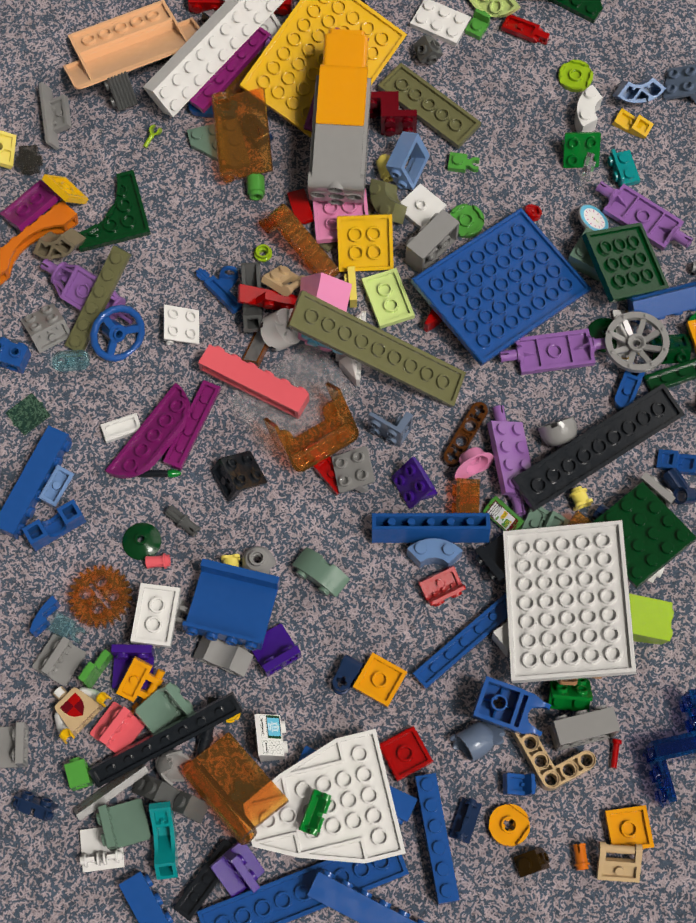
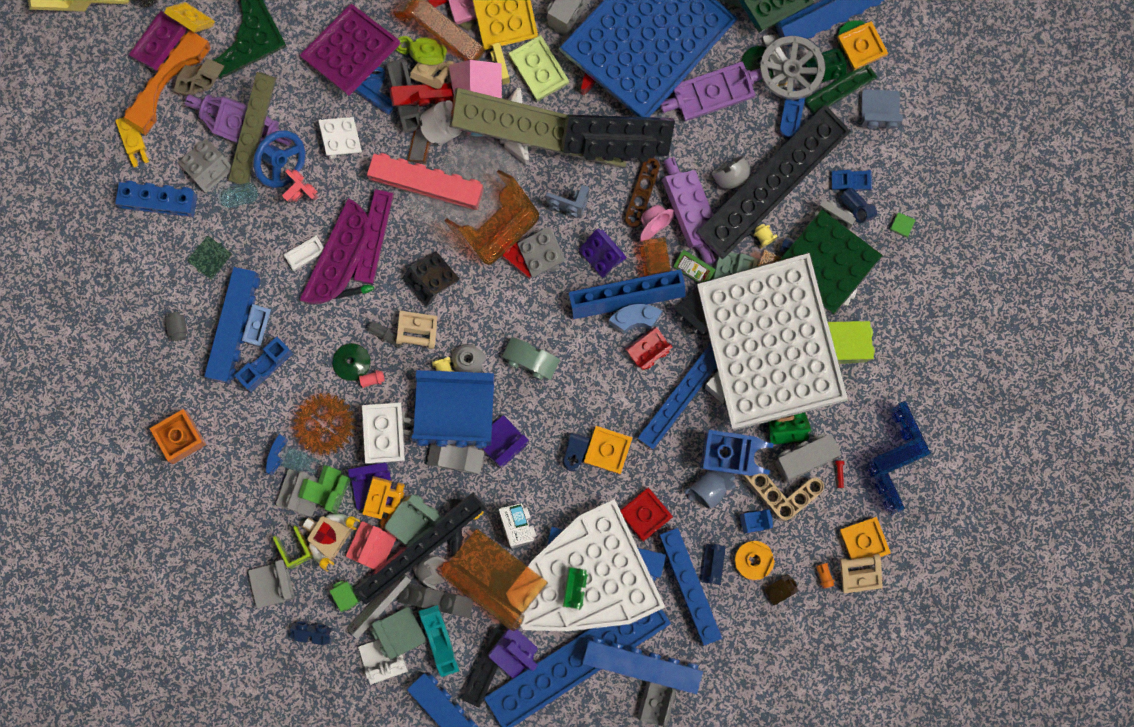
camera: 10 degrees left, 10 degrees up
none -> lime piece [273,525,313,569]
none -> coral bracket [282,169,318,202]
none -> bright green tile [298,465,342,507]
none -> magenta plate [300,3,401,96]
none -> tan plate [396,311,438,349]
none -> lime tile [409,37,447,65]
none -> black plate [561,114,675,162]

